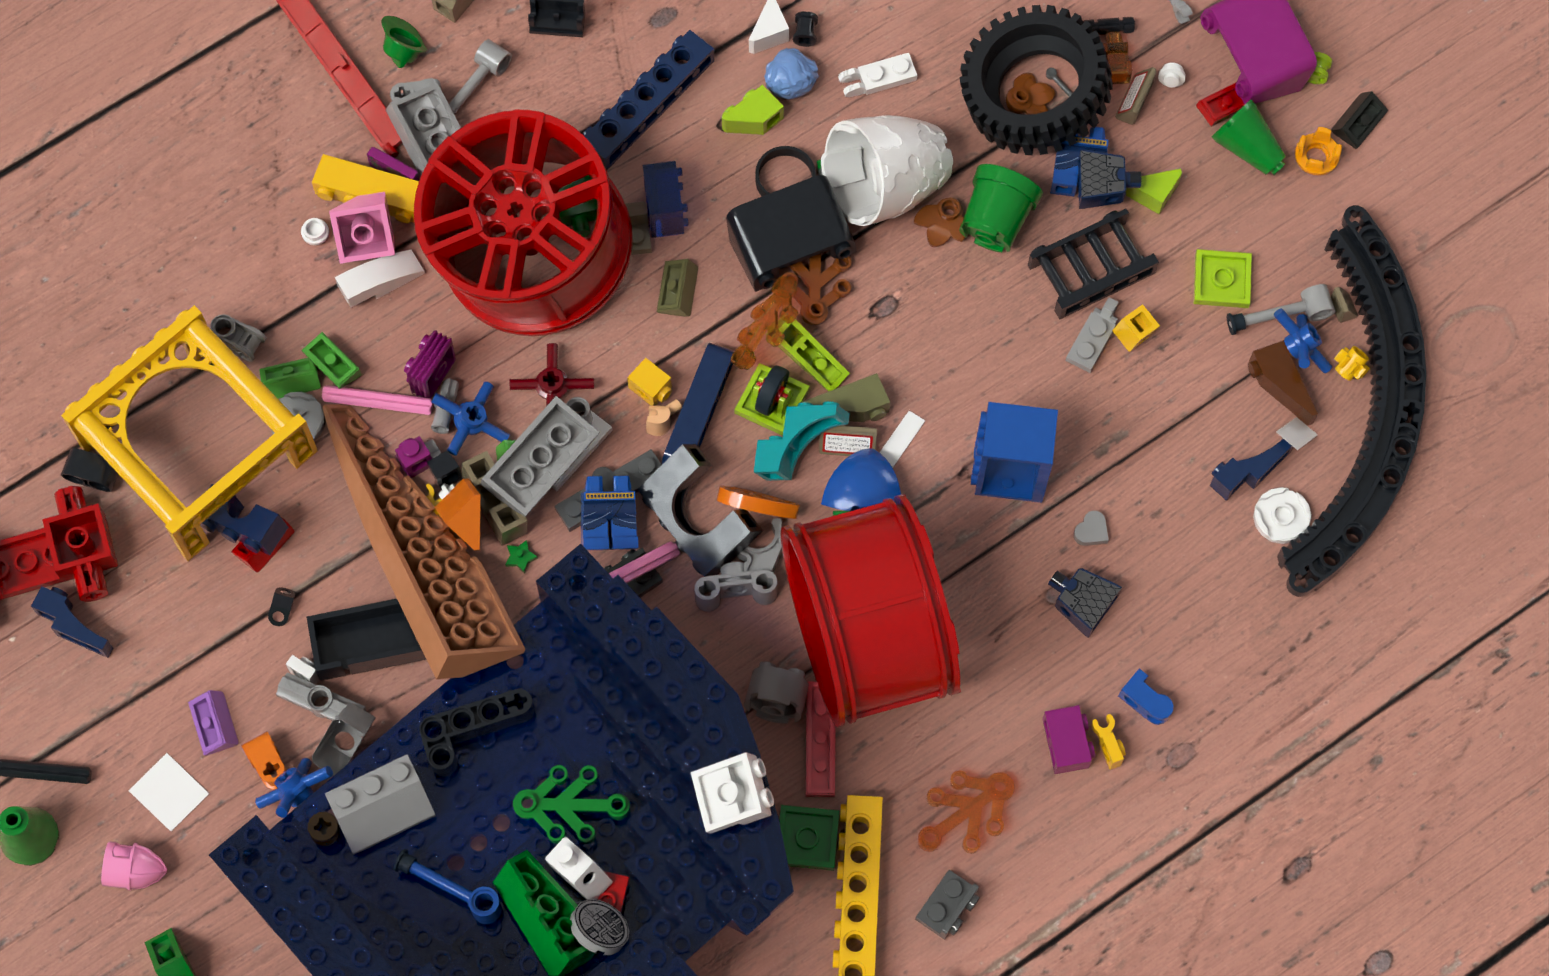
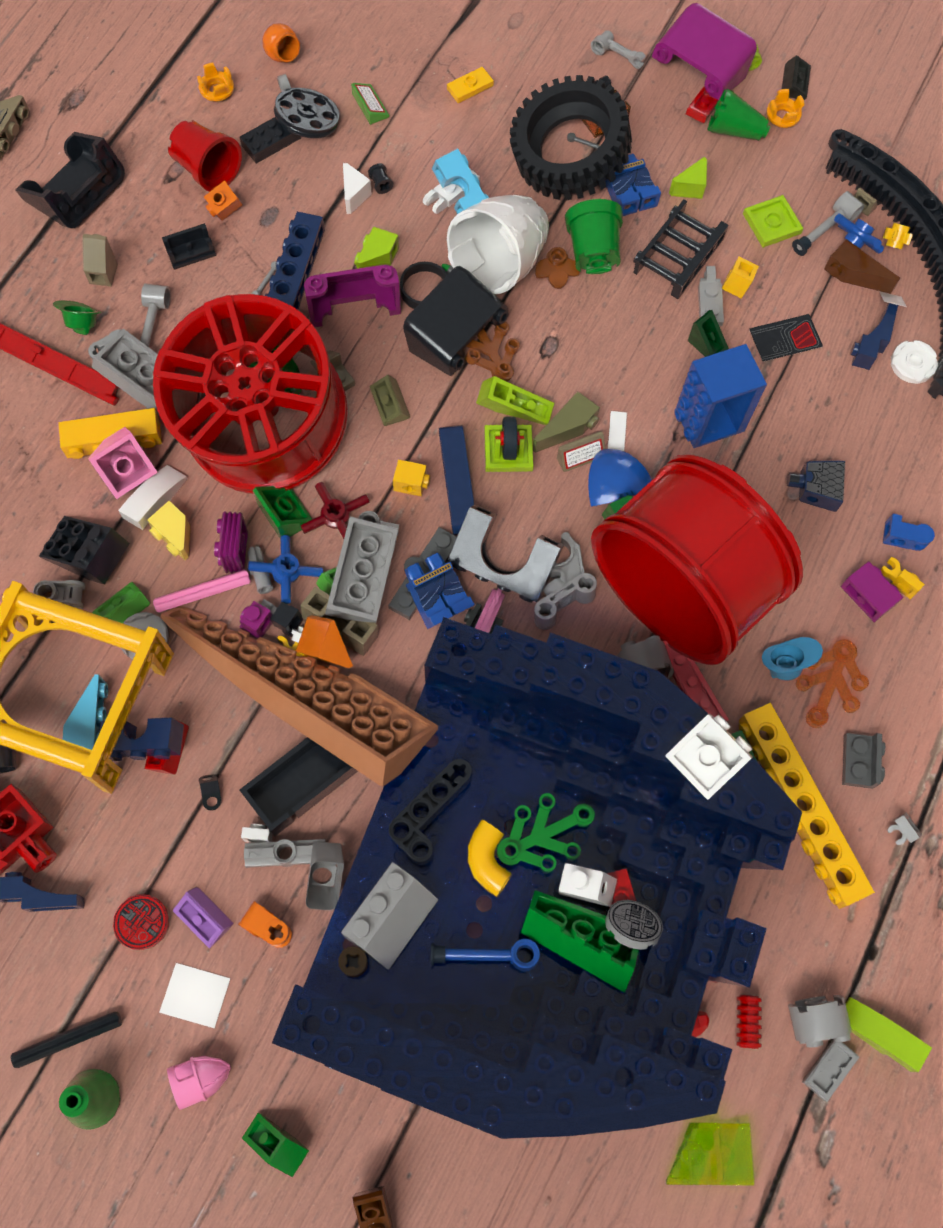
camera: 30 degrees left, 0 degrees up
blue bar [255,758,333,818] -> none
white plate [301,218,329,245] -> none
bright green slope [301,332,362,389] -> none
magenta tile [367,147,420,181] -> none
green piece [505,540,538,574] -> none
clear blue container [643,161,689,238] -> none
light nougat piece [646,399,682,436] -> none
orange piece [717,485,800,519] -> none
clear orange plant [731,275,798,370] -> none
teal arch [754,401,850,481] -> none
medium blue hair [764,48,819,99] -> none
dark orange plate [1006,73,1056,115] -> none
light grey tile [1074,511,1109,546] -> none
torso [1078,149,1141,209] -> none
dark tan slope [1115,67,1157,125] -> none
white plate [1158,63,1186,88] -> none
none -> black slope [39,516,130,585]
none -> medium azure slope [62,674,108,750]
none -> tile [113,895,169,950]
none -> light yellow slope [147,501,190,560]
none -> light grey hinge [252,261,277,295]
none -> green slope [253,486,312,538]
none -> magenta windscreen [304,265,401,327]
none -> medium azure arch [432,149,489,214]
none -> yellow cylinder [468,820,512,897]
none -> dark green slope [688,310,729,357]
none -> black sticker [749,314,823,362]
none -> dark azure piece [762,637,823,681]

